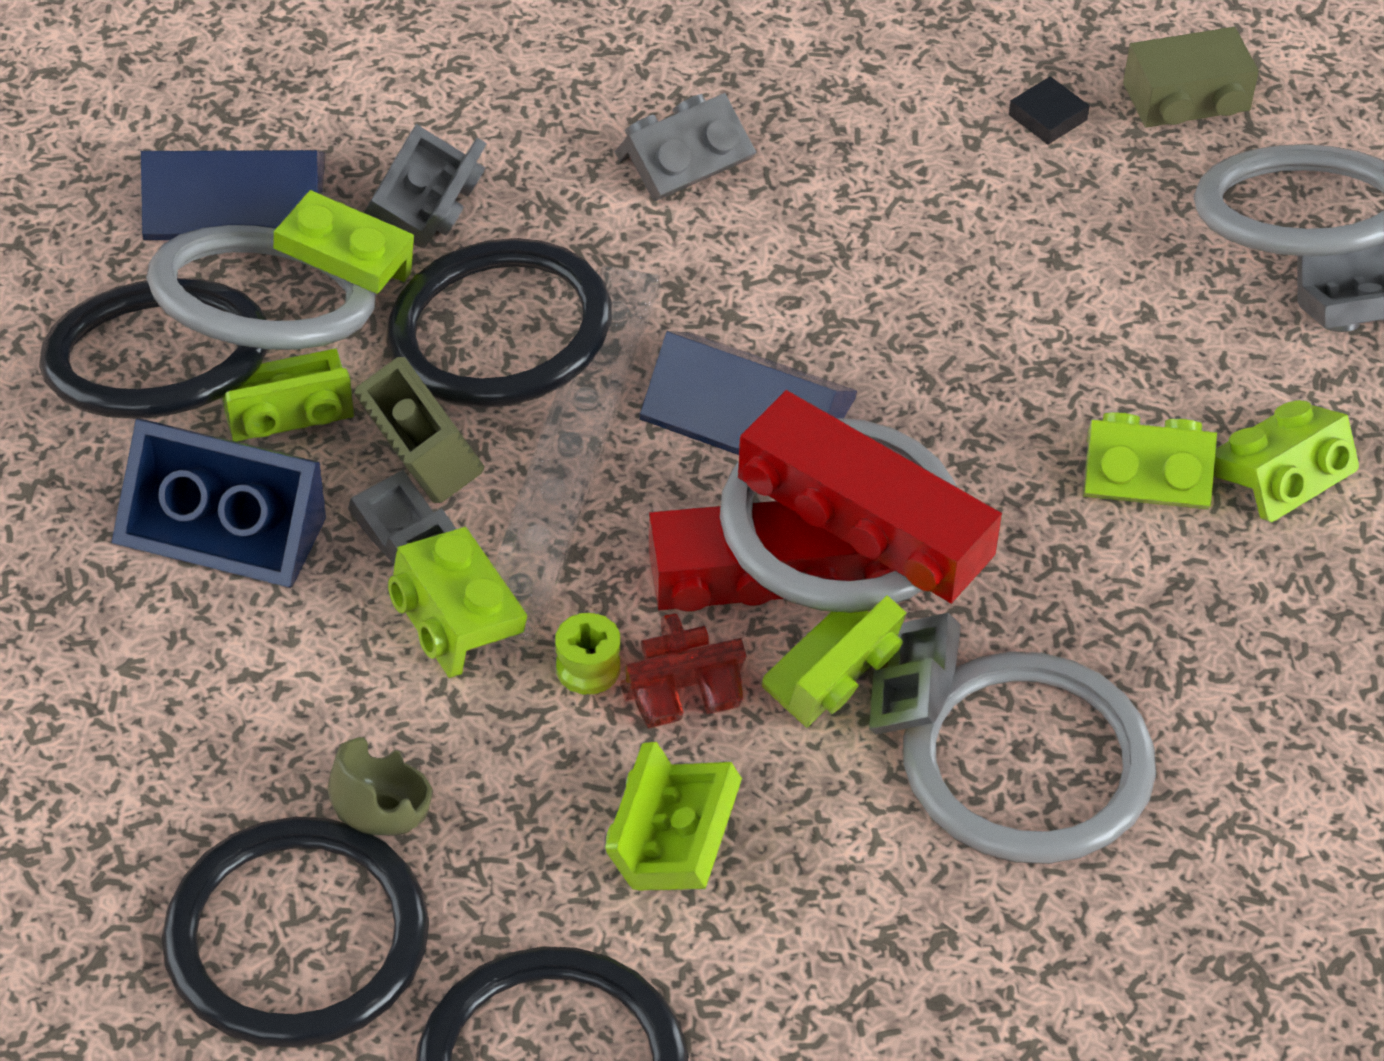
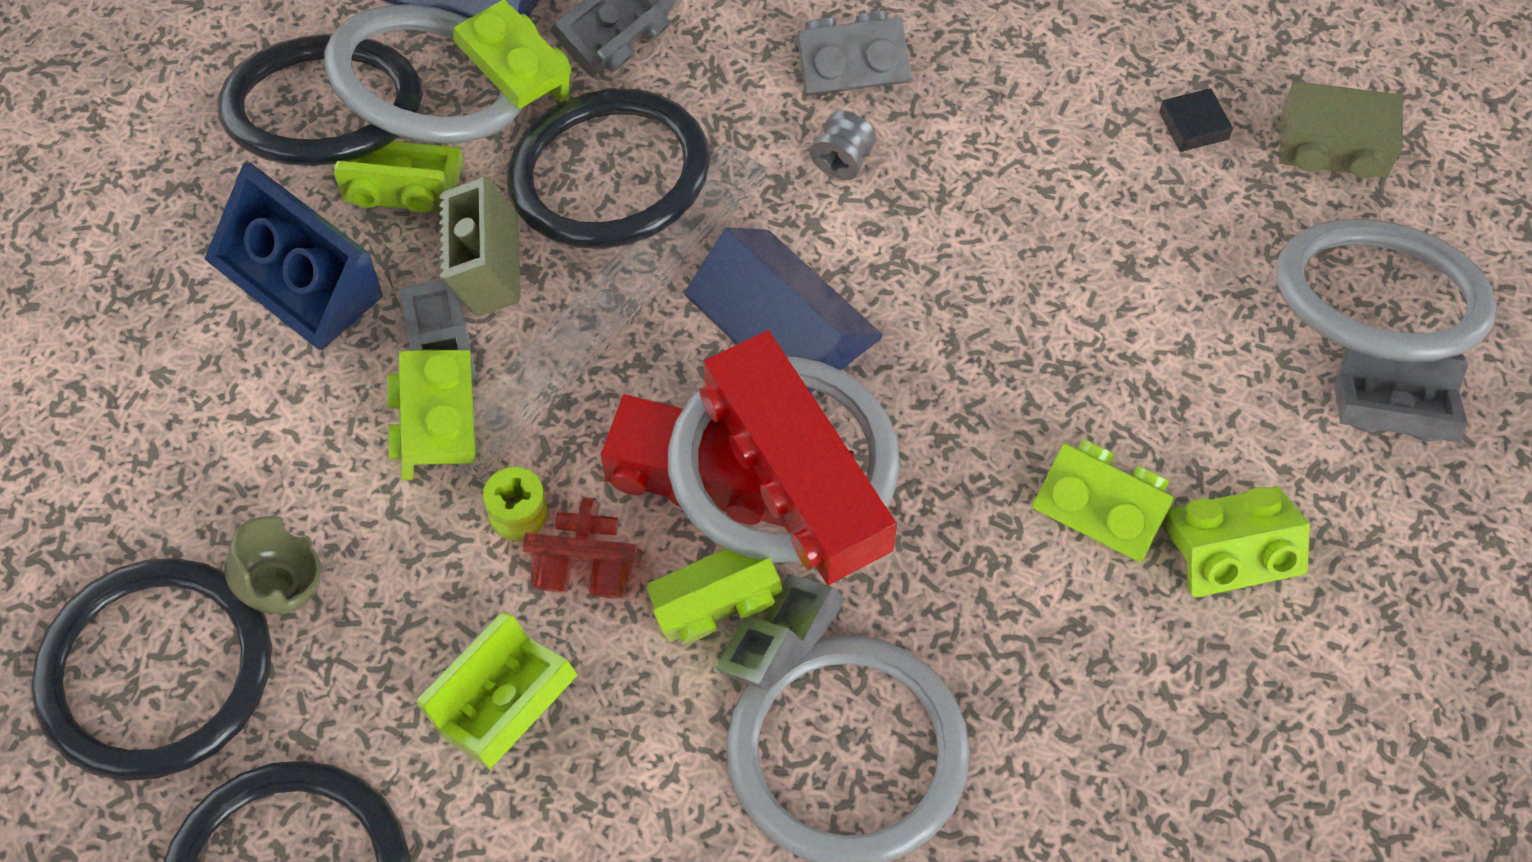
camera: 25 degrees right, 10 degrees up
none -> flat silver wheel [809,111,877,180]

